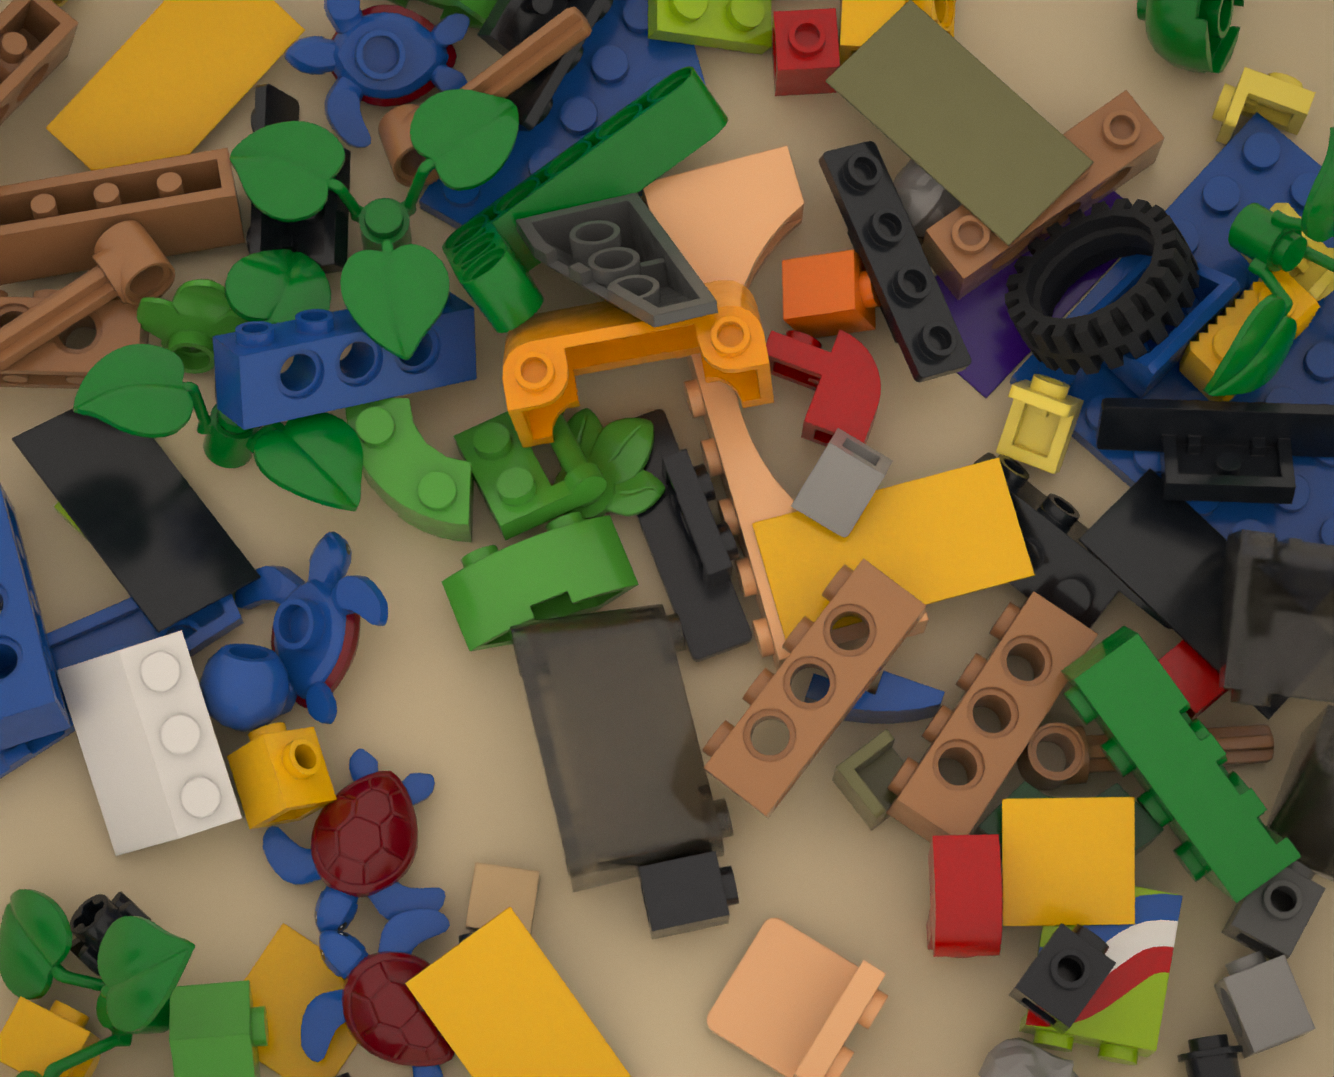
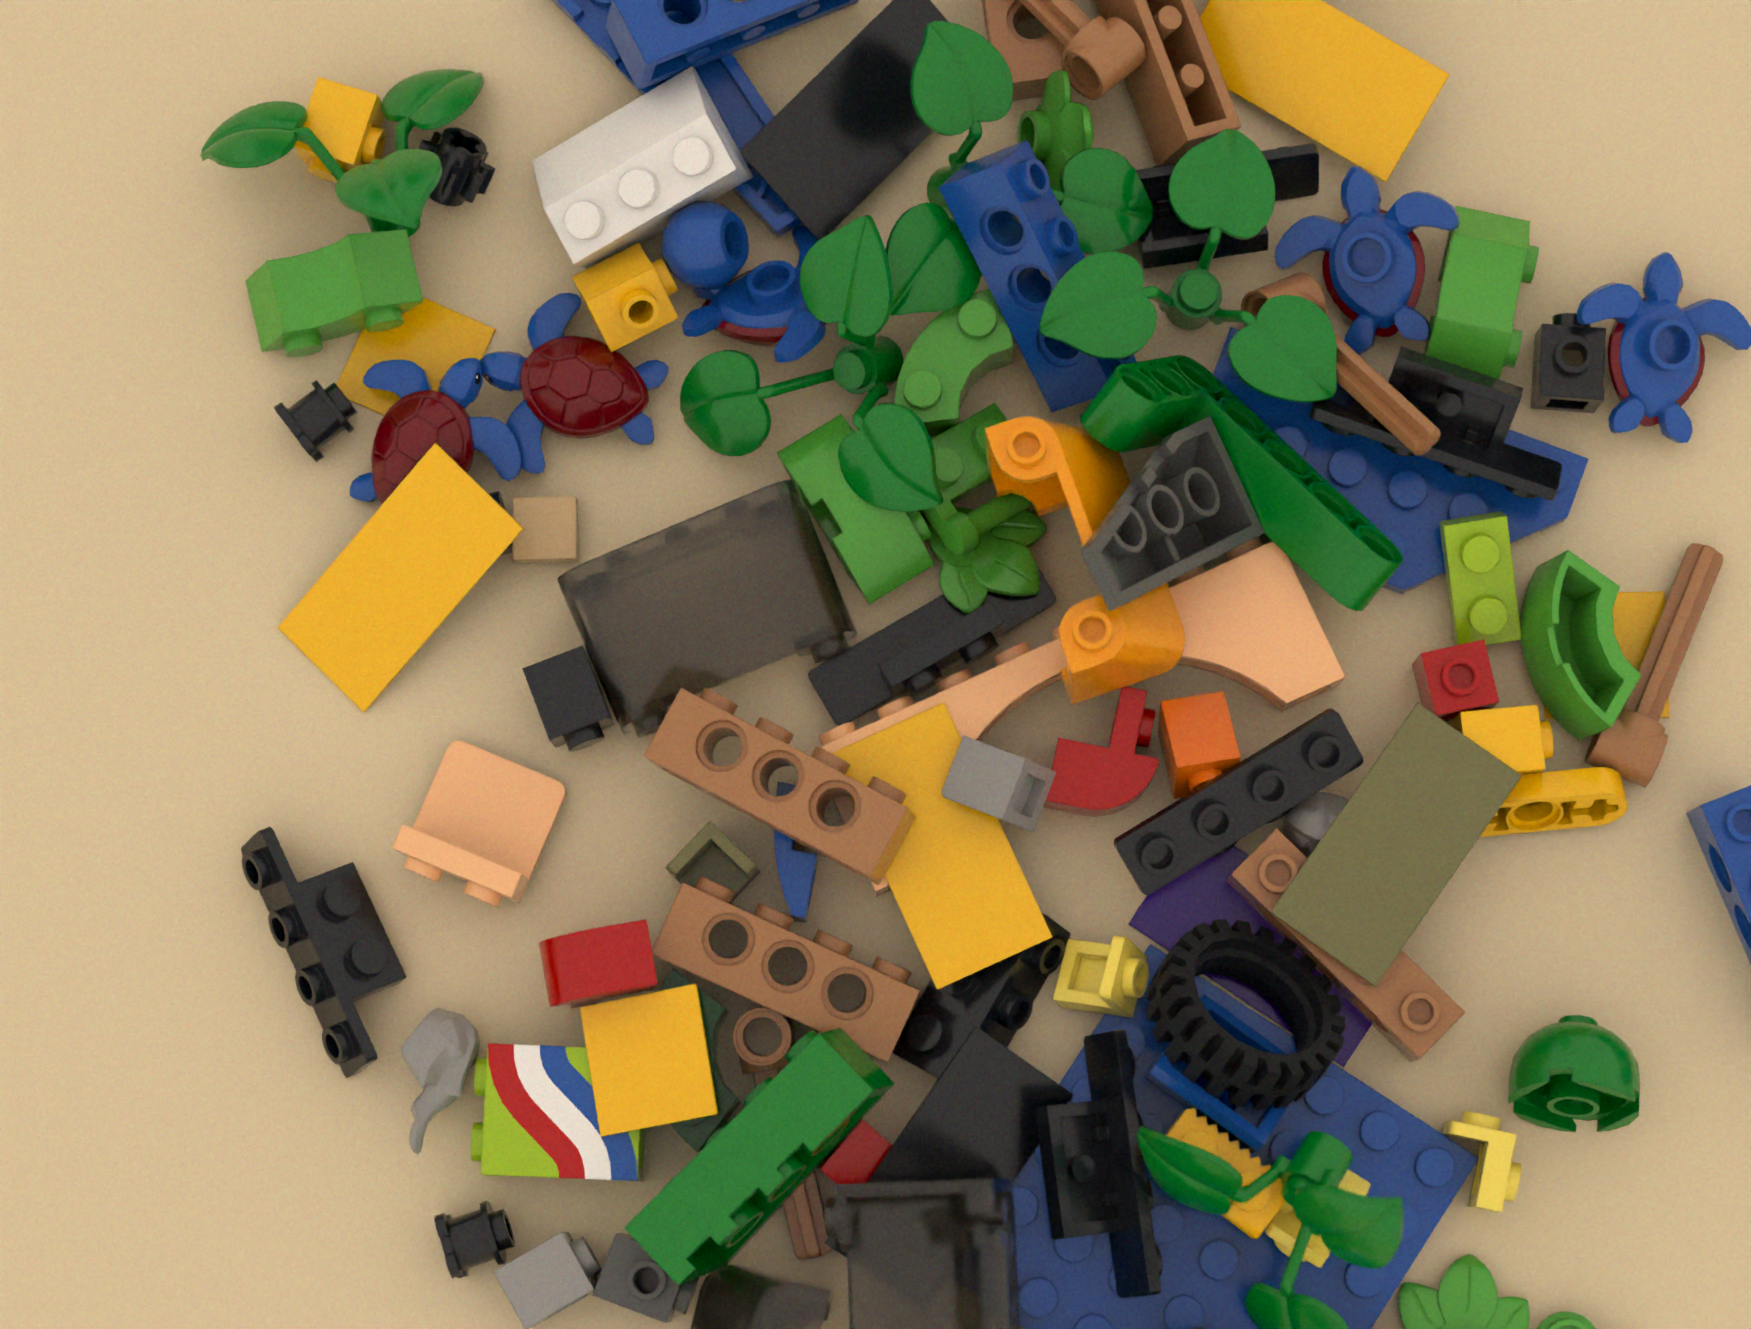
camera: 90 degrees right, 5 degrees up
black brick [1009,923,1116,1035] -> none
none -> green plant [680,215,944,512]

